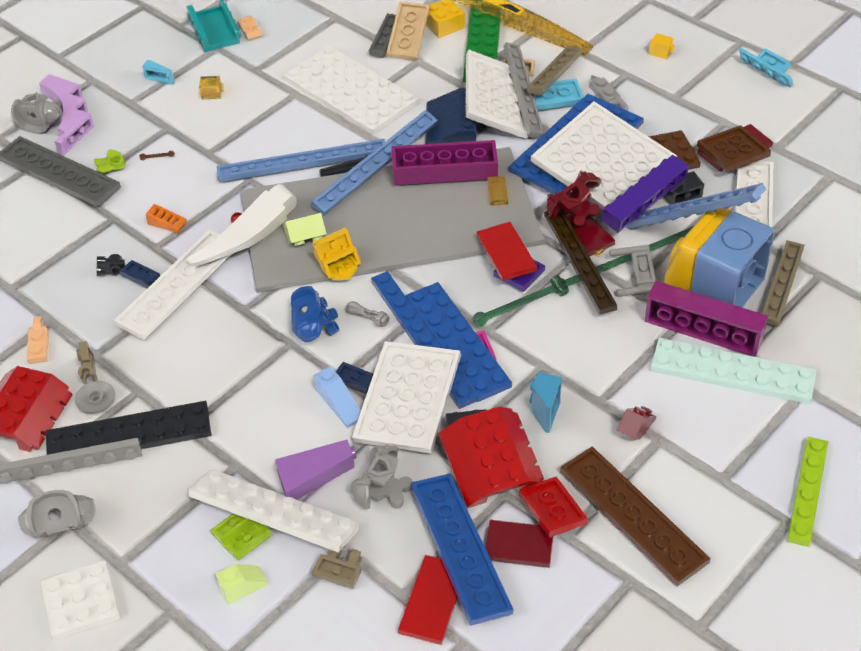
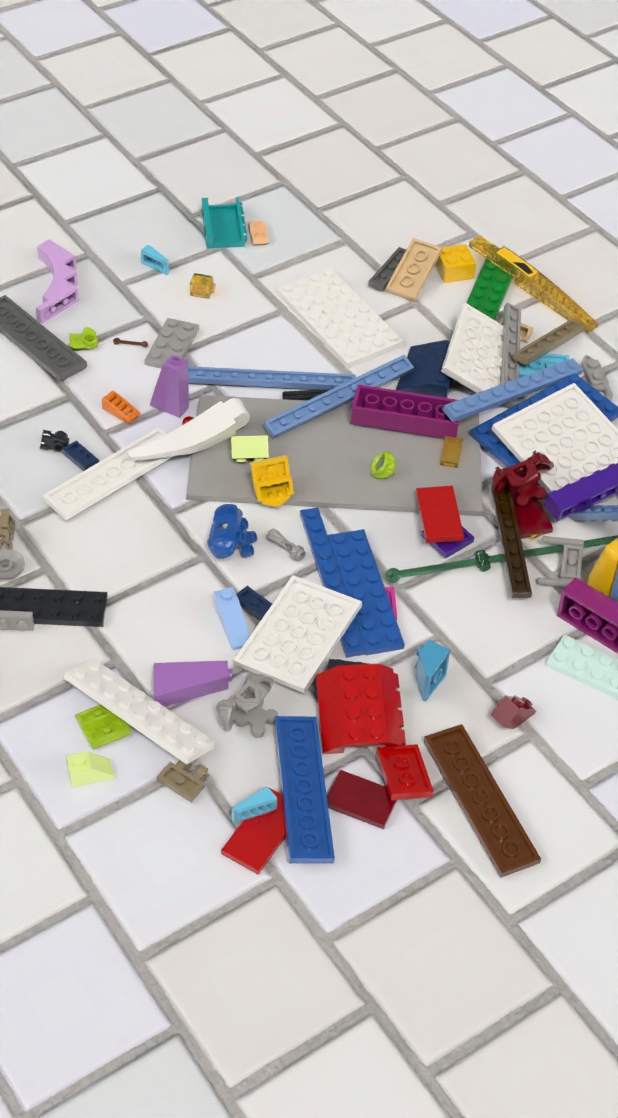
camera: 10 degrees right, 0 degrees up
light grey piece [11,92,63,133] -> none
none -> light grey plate [145,318,199,368]
none -> medium lavender slope [150,354,189,418]
none -> medium azure slope [232,787,277,823]
none -> lime piece [371,451,397,479]
none -> medium blue plate [443,358,584,422]

